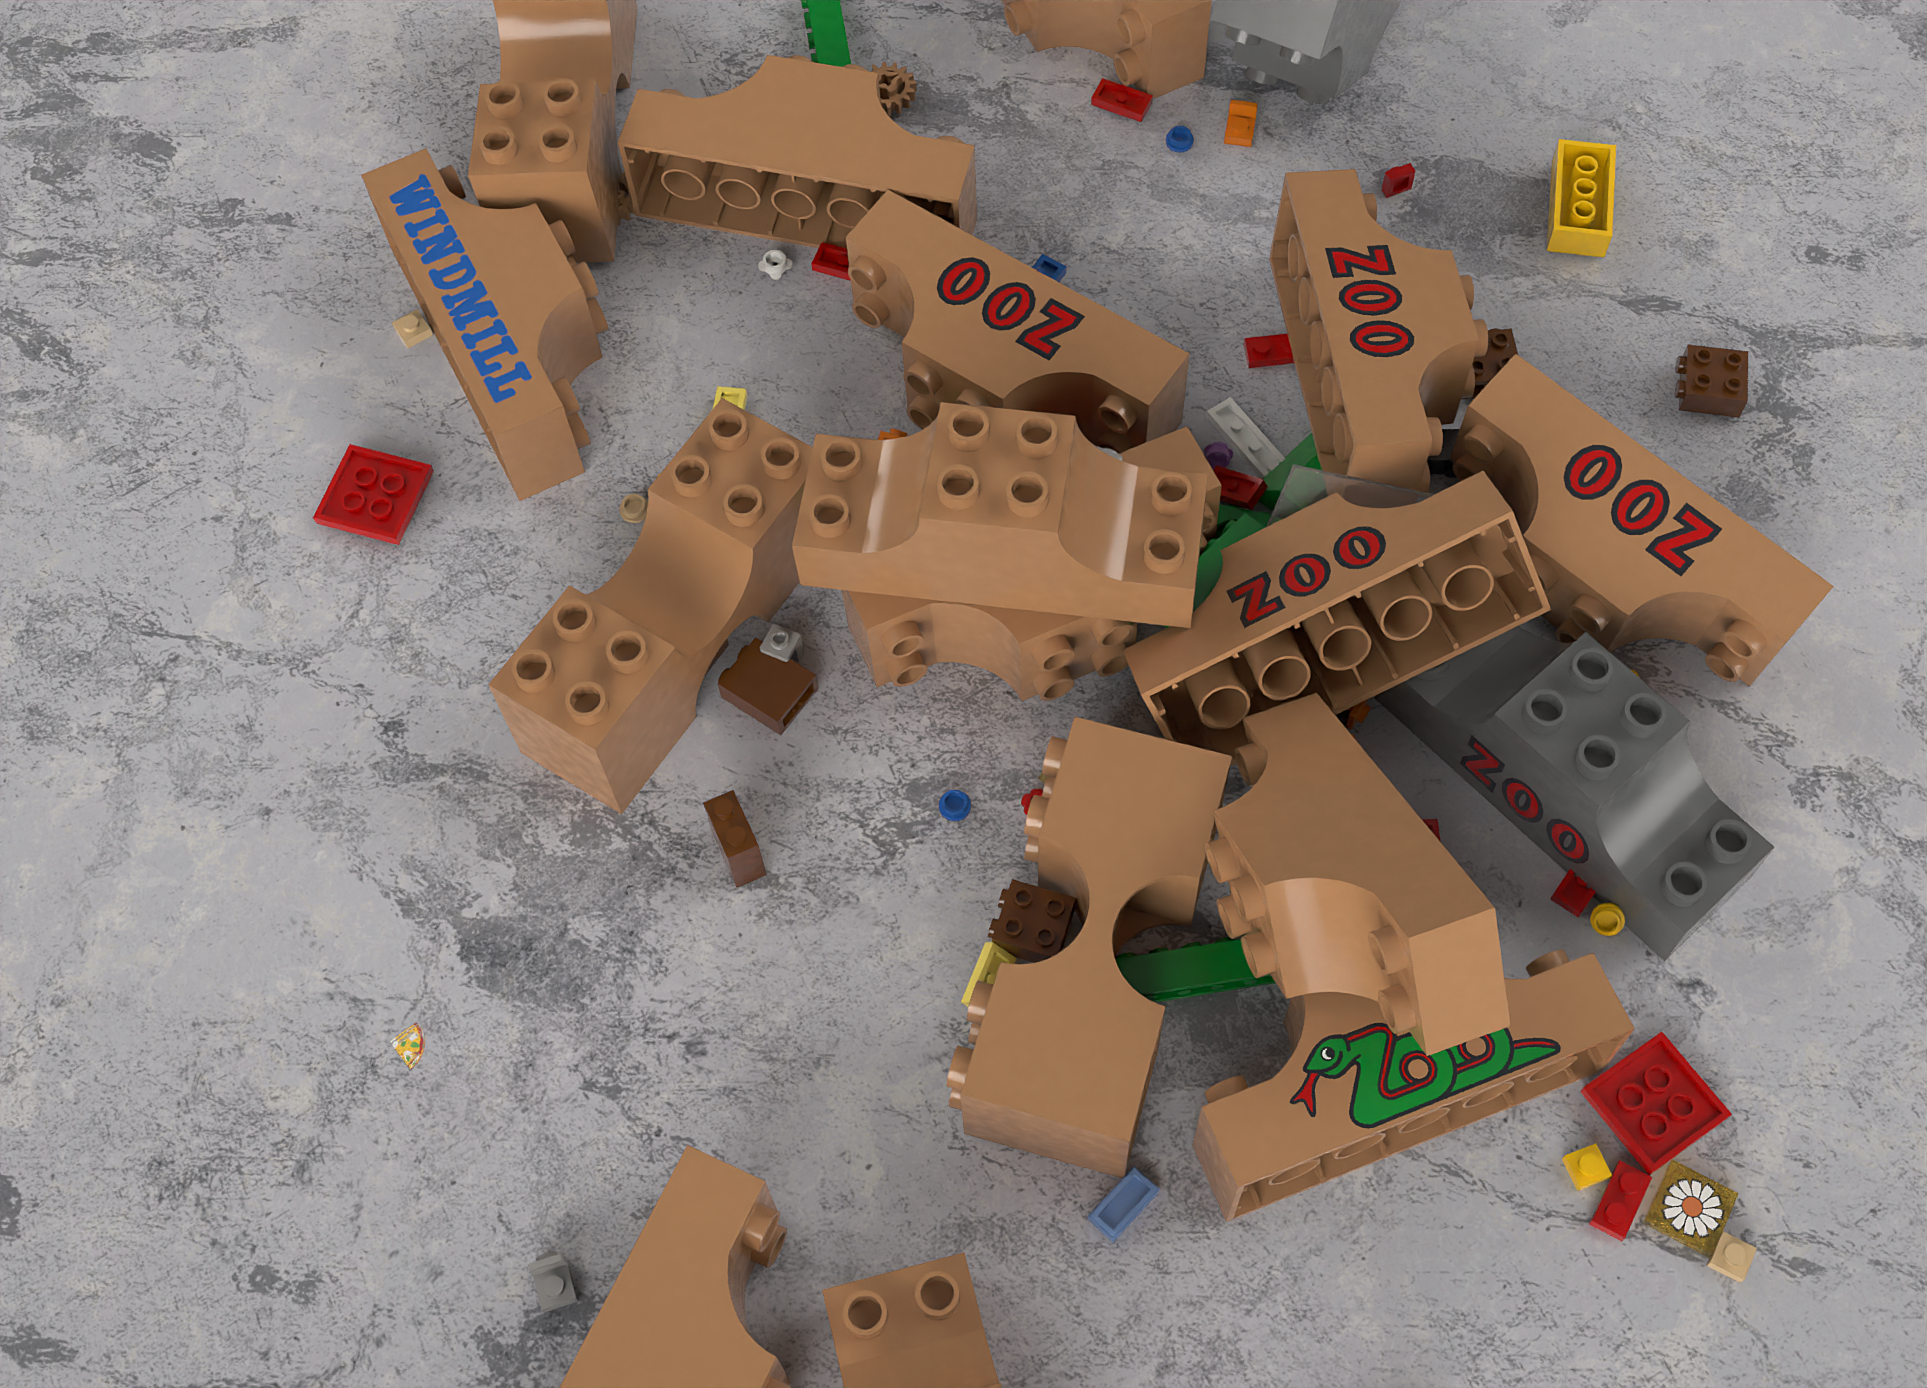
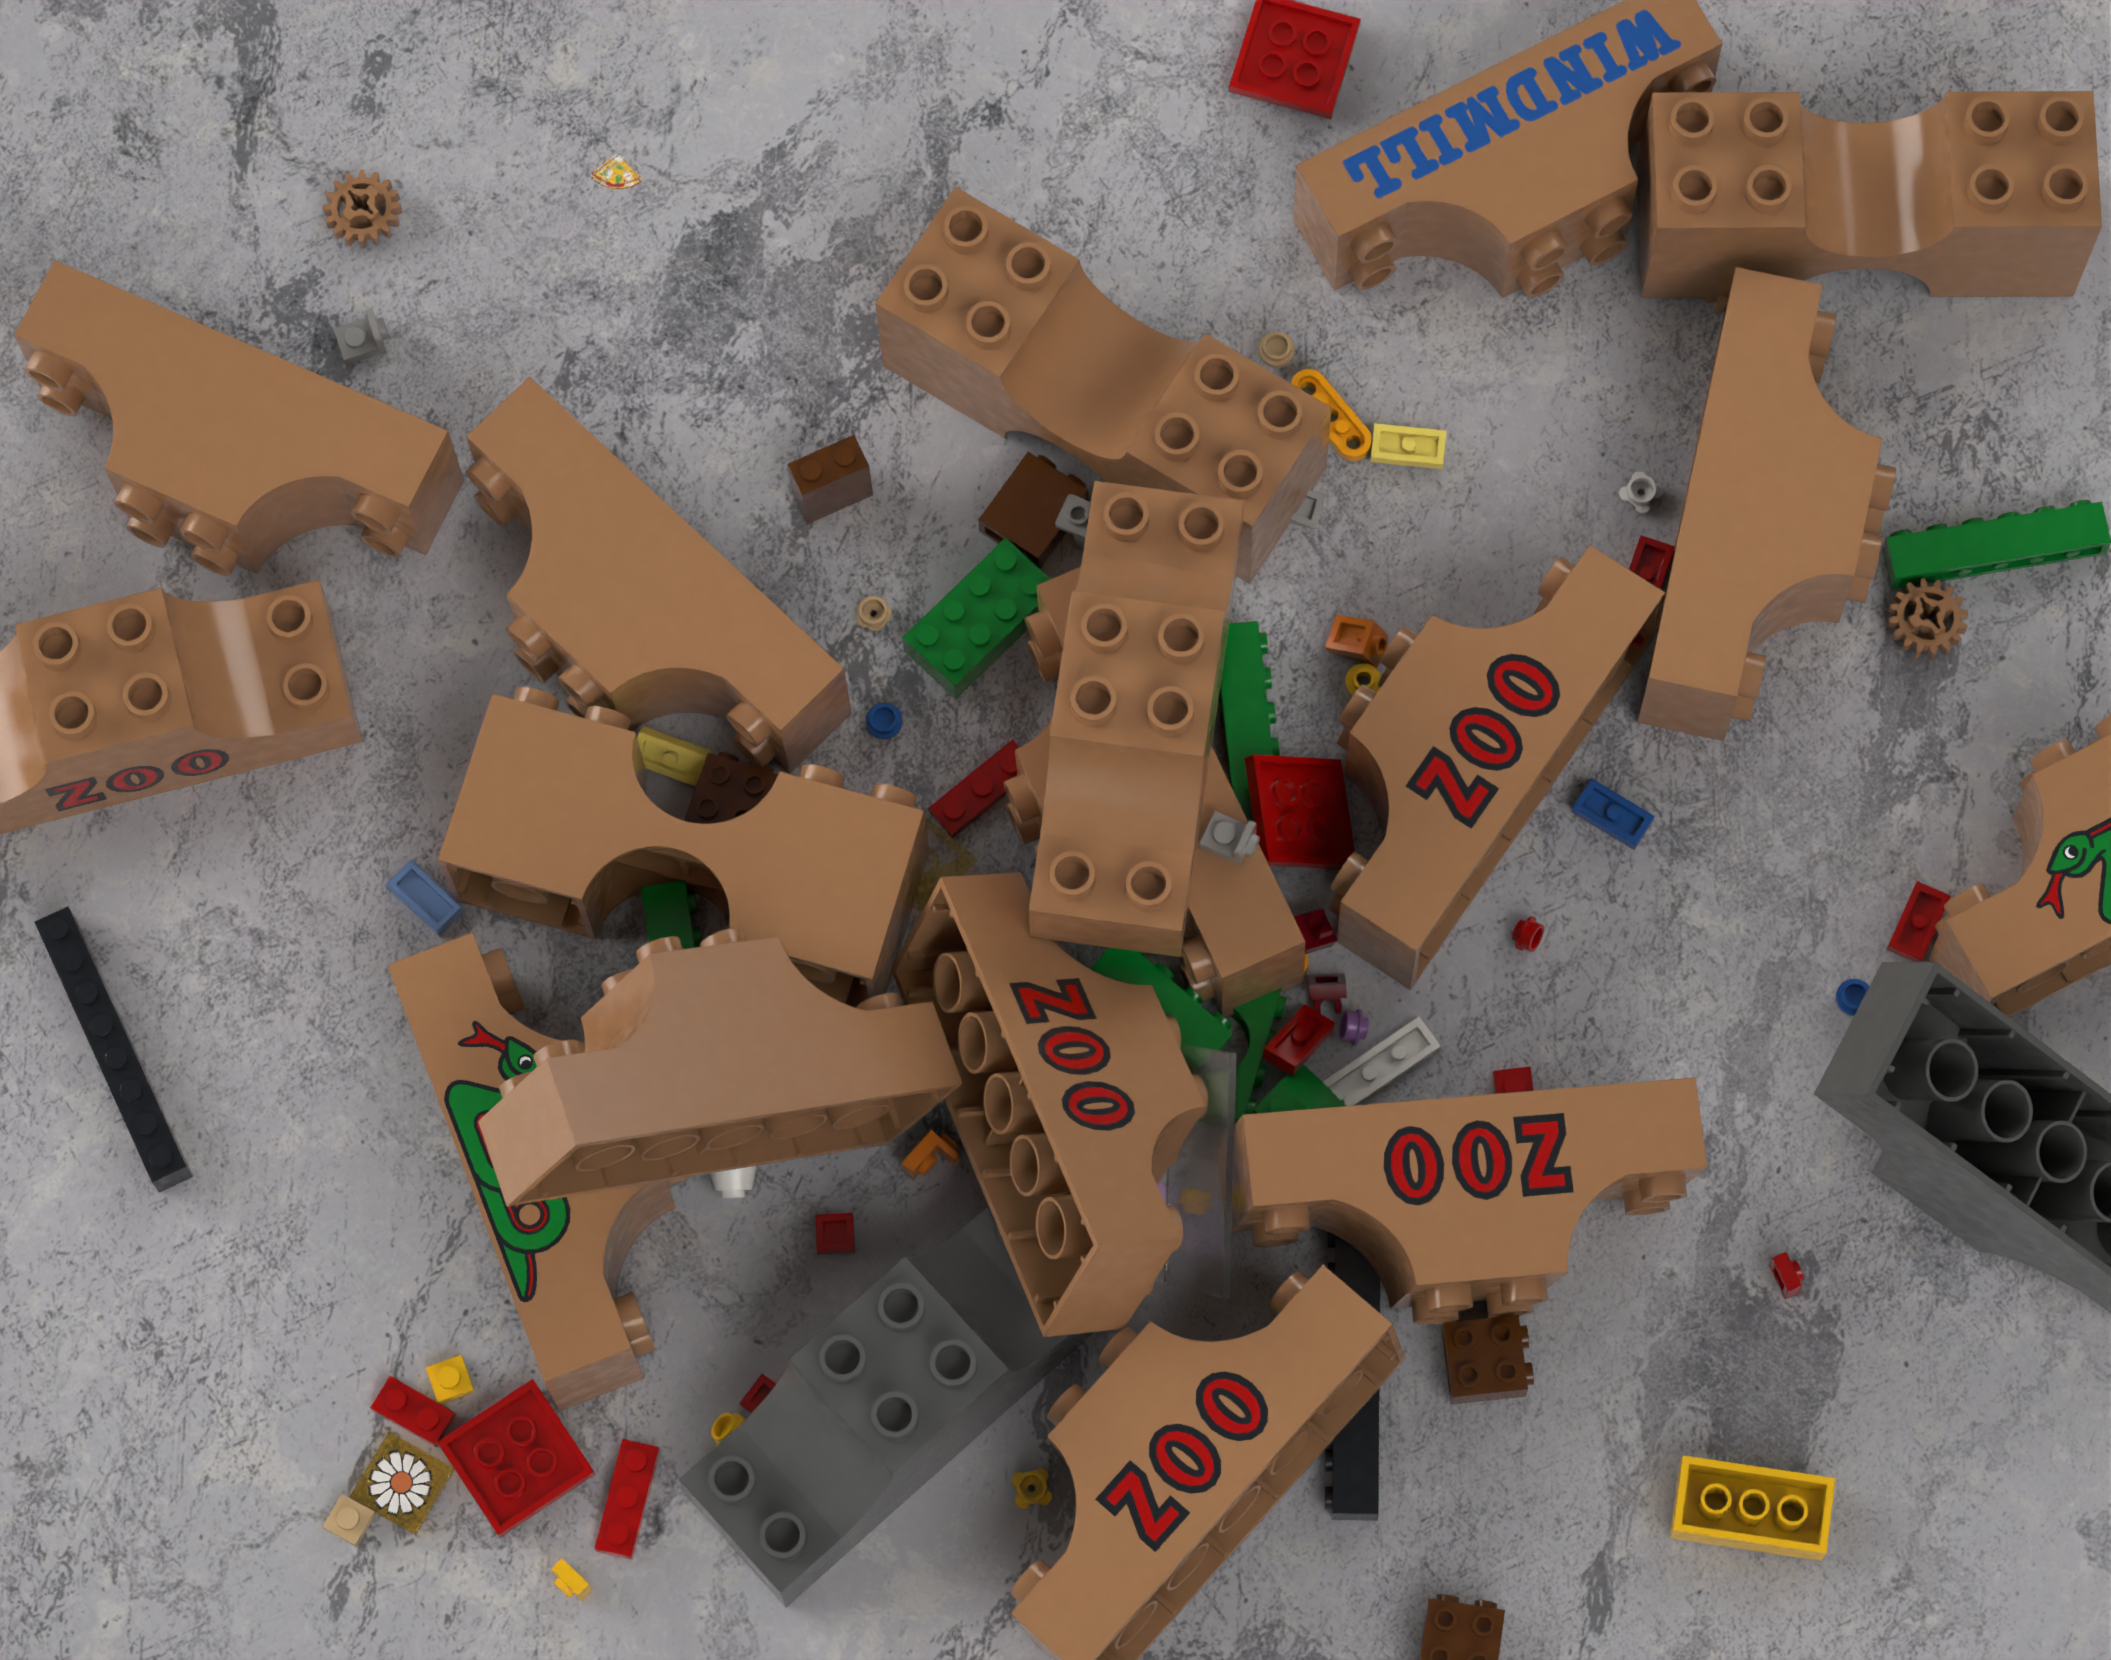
camera: 90 degrees right, 10 degrees up
none -> medium nougat gear [323,170,402,248]
none -> medium nougat brick [466,376,851,774]
none -> yellow plate [551,1558,592,1601]
none -> red plate [594,1439,660,1560]
none -> tan plate [856,596,892,631]
none -> green brick [902,538,1051,699]
none -> red plate [928,739,1020,839]

